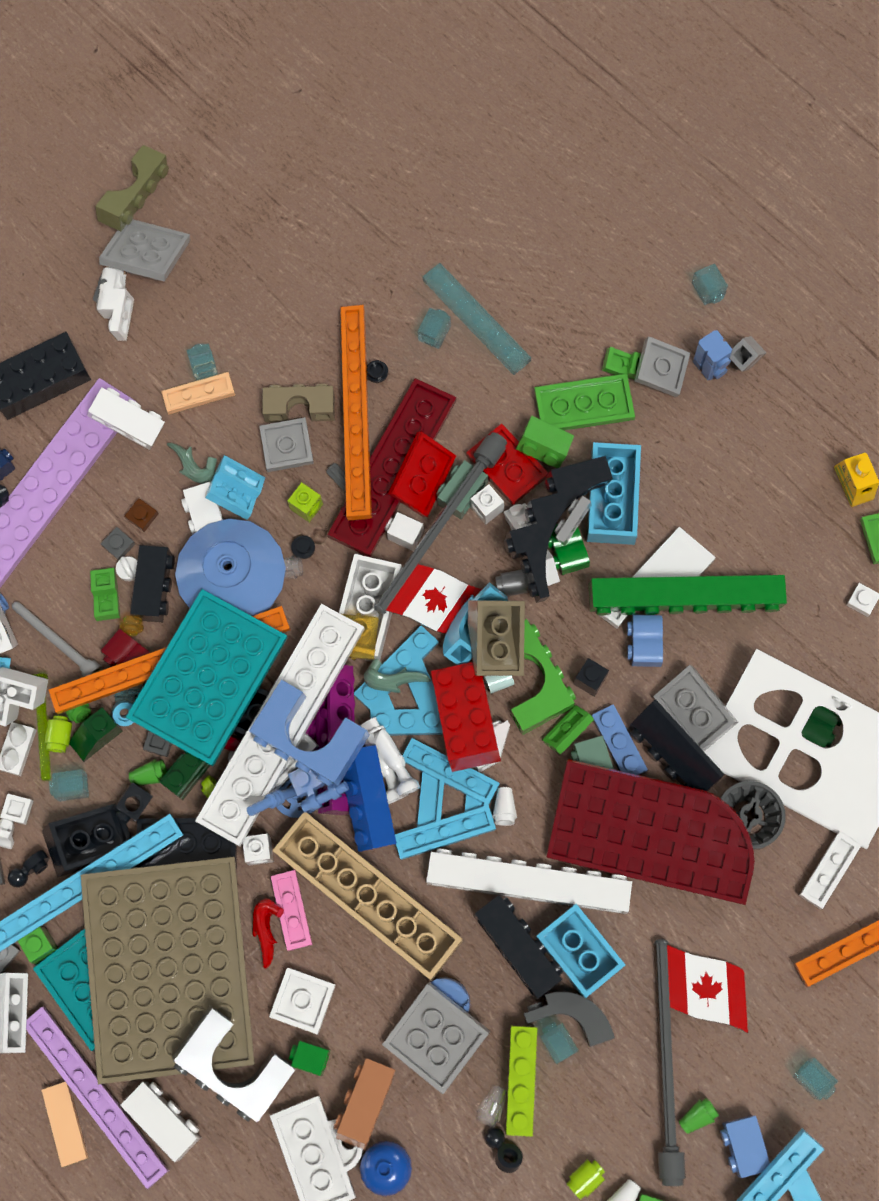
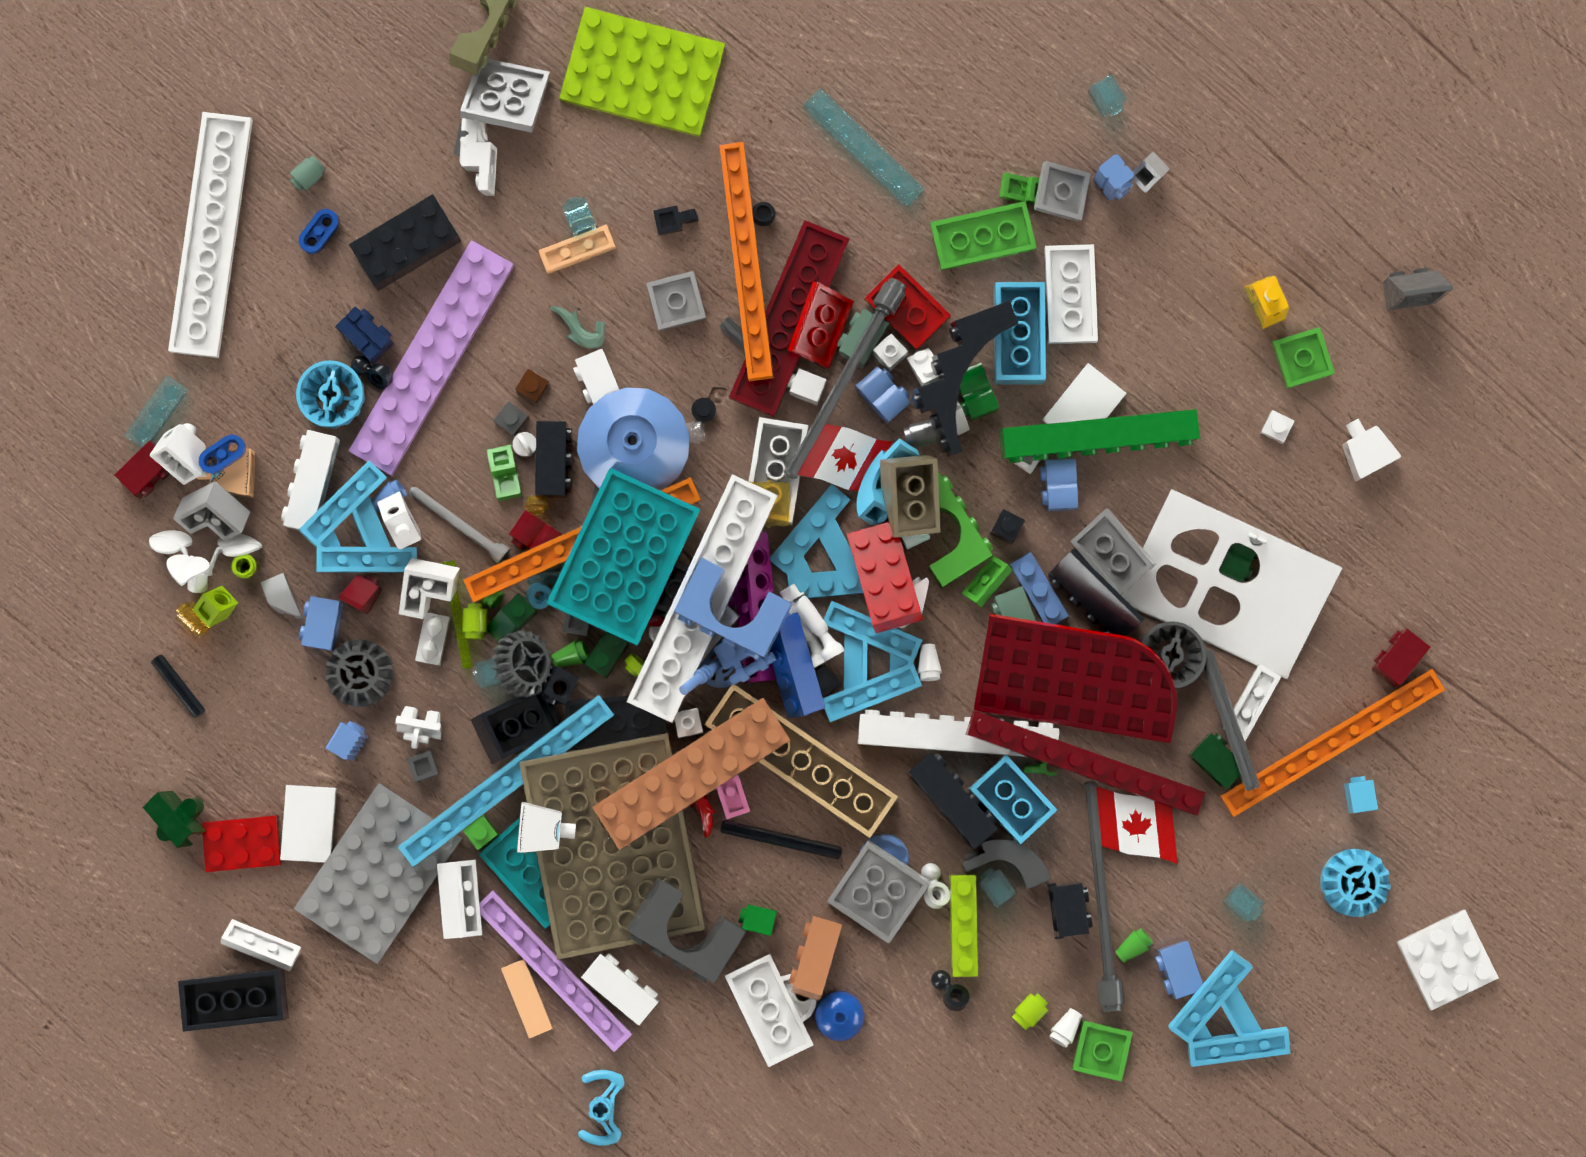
camera: 10 degrees left, 10 degrees up
white plate [0,794,33,825] -> none
black plate [8,850,50,888] -> none
white brick [87,387,165,450] -> none
medium azure slope [205,455,265,520] -> none
dark tan arch [263,384,335,423] -> none
white plate [269,968,336,1035] -> none
lime brick [288,482,323,522] -> none
sand green piece [364,659,431,693] -> none
clear light blue brick [418,308,451,349] -> none
clear cone [476,1085,507,1127] -> none
bright green brick [516,416,574,468] -> none
light grey plate [555,496,592,546] -> none
none -> dark grey gear [490,630,554,698]
none -> white torso [517,802,576,853]
none -> lime plate [559,7,725,137]
none -> nougat brick [592,698,790,850]
none -> black plate [653,205,698,236]
none -> black axle [720,820,842,859]
none -> black plate [815,664,841,698]
none -> medium blue brick [855,366,911,424]
none -> white plate [921,863,950,909]
none -> dark red plate [965,711,1205,816]
none -> bright green piece [1023,762,1057,776]
none -> white plate [1044,244,1098,344]
none -> black brick [1047,882,1093,939]
none -> dark green brick [1188,733,1241,790]
none -> dark grey axle [1204,650,1260,791]

